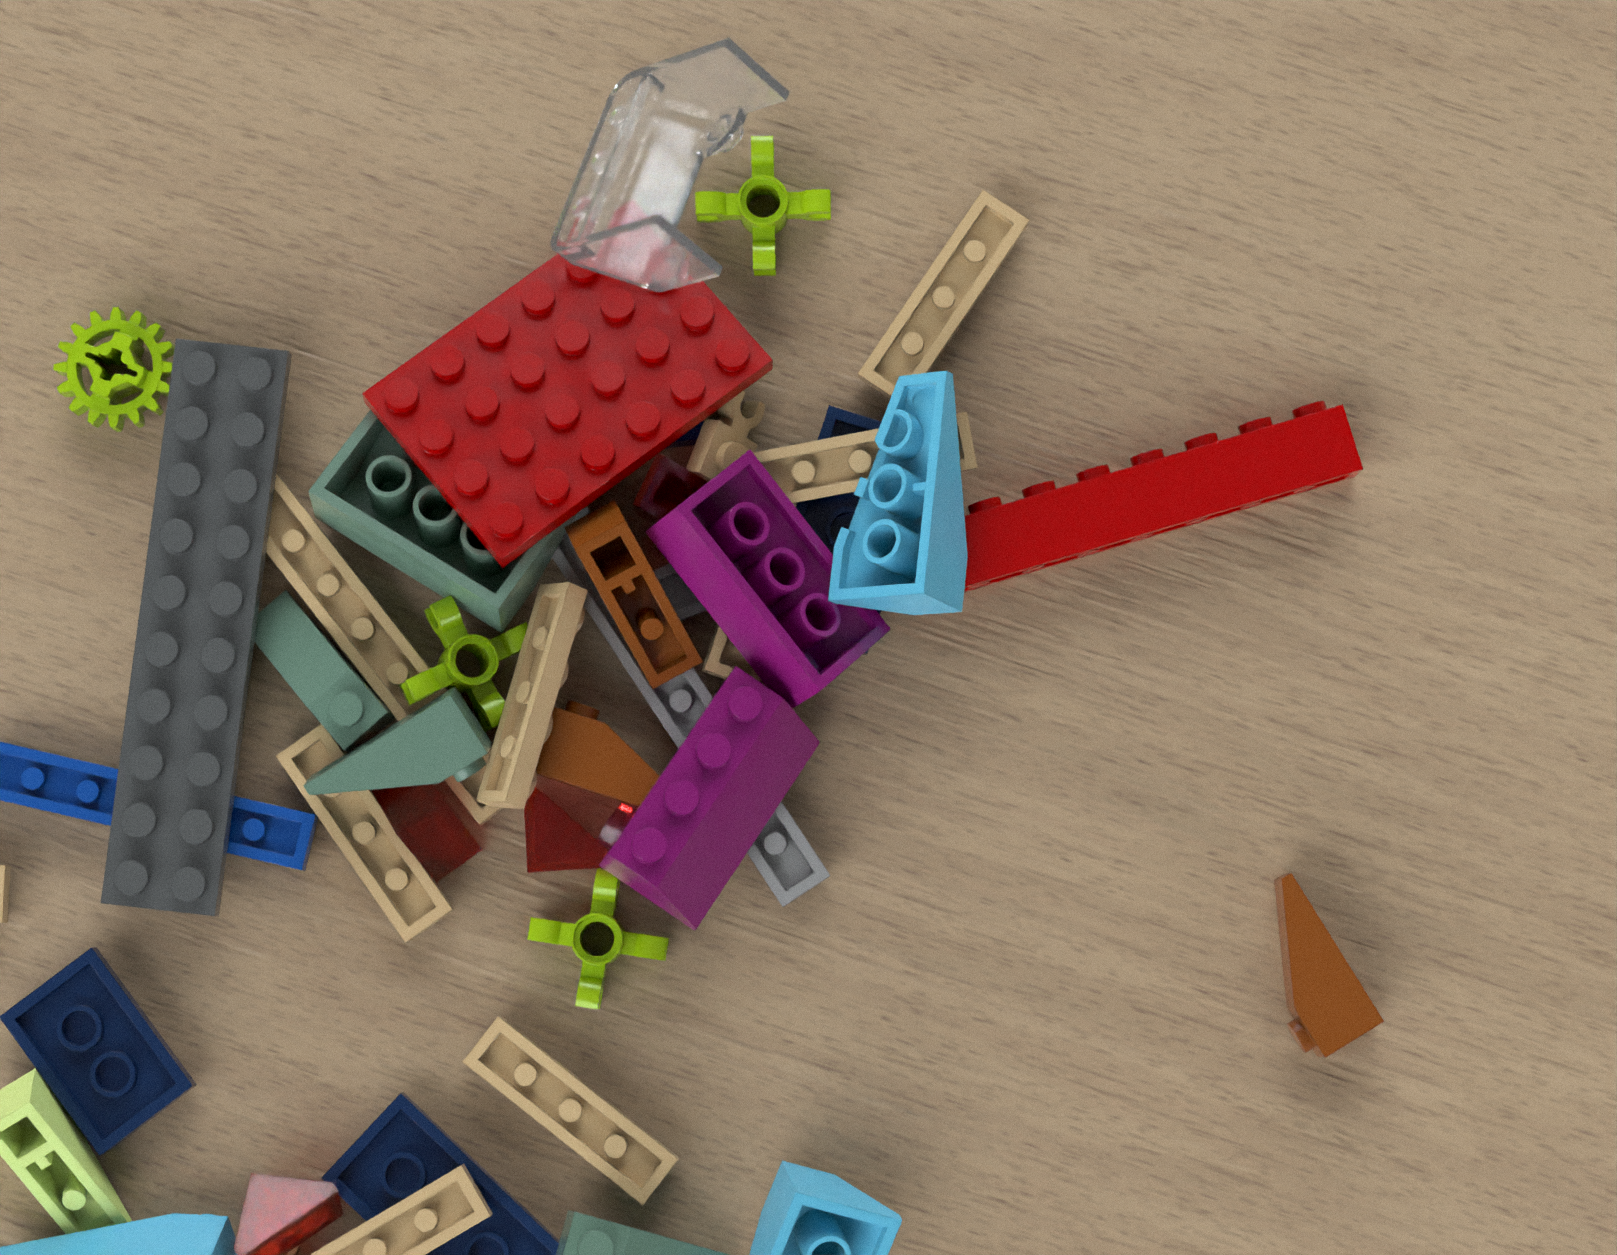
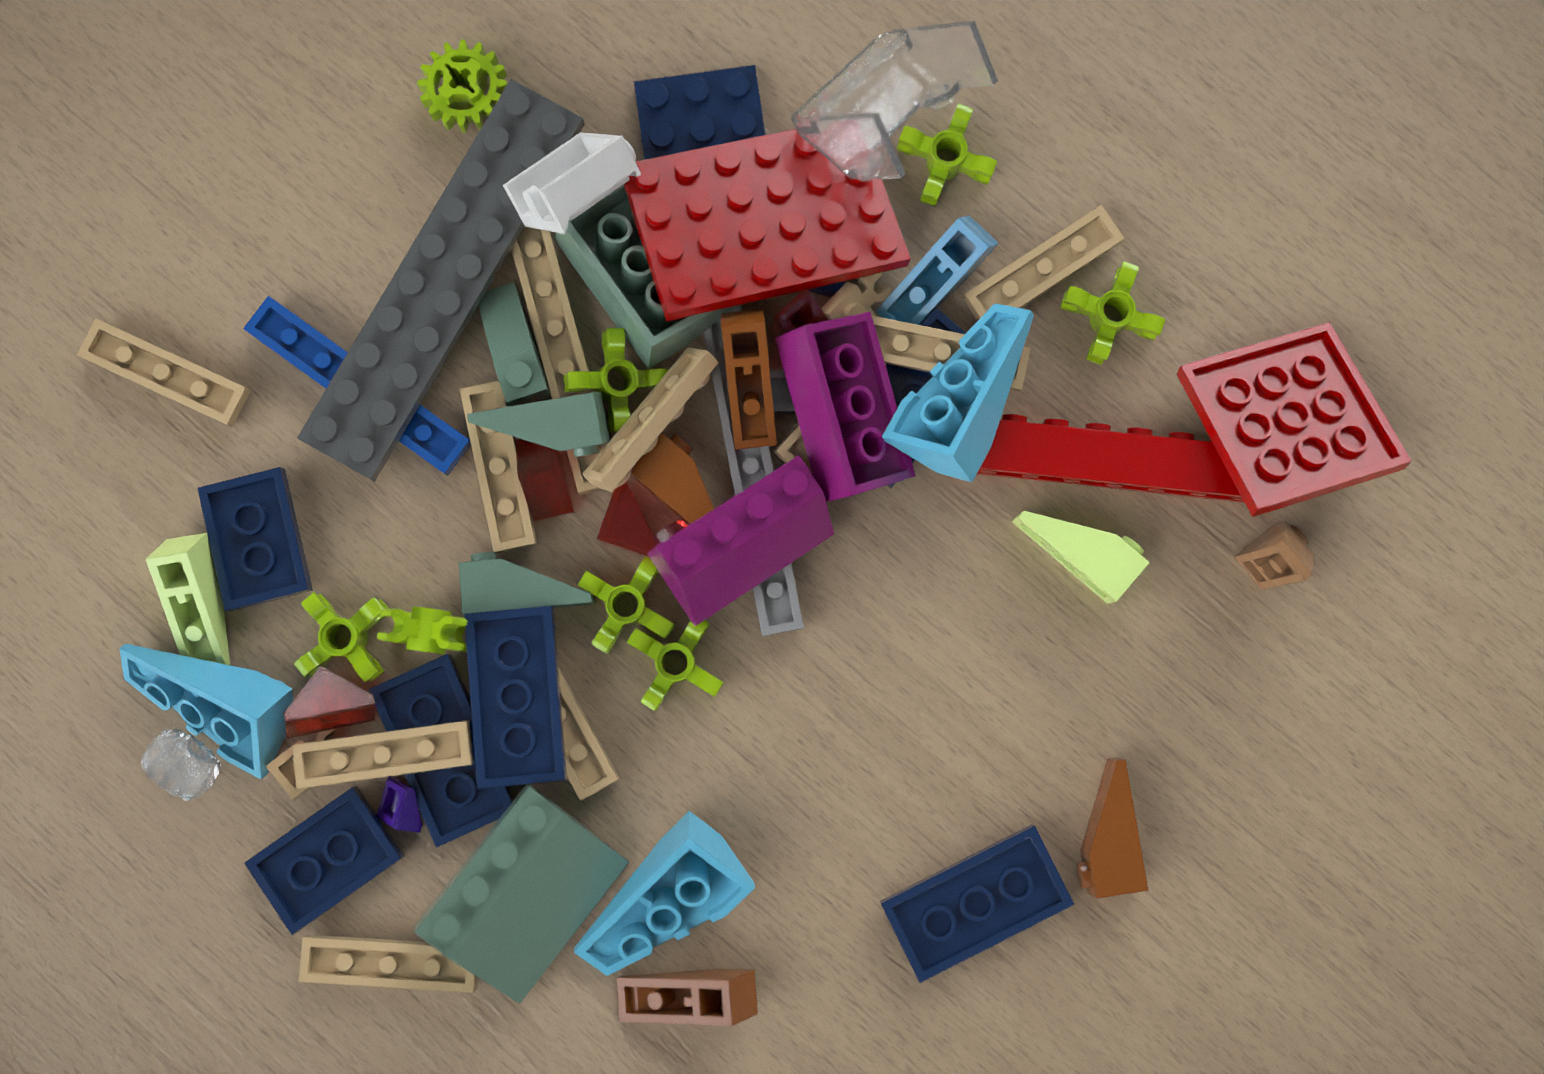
camera: 15 degrees right, 0 degrees up
none -> lime pin [294,592,388,682]
none -> lime pin [377,606,467,654]
none -> sand green slope [459,552,596,614]
none -> dark blue plate [464,606,567,789]
none -> white window [503,132,641,234]
none -> lime pin [626,620,724,711]
none -> dark blue plate [634,65,765,160]
none -> dark azure slope [875,215,999,325]
none -> dark blue plate [879,824,1075,983]
none -> yellowish green slope [1012,511,1150,604]
none -> lime pin [1060,261,1166,365]
none -> plate [1176,322,1412,517]
none -> medium nougat slope [1234,522,1314,590]

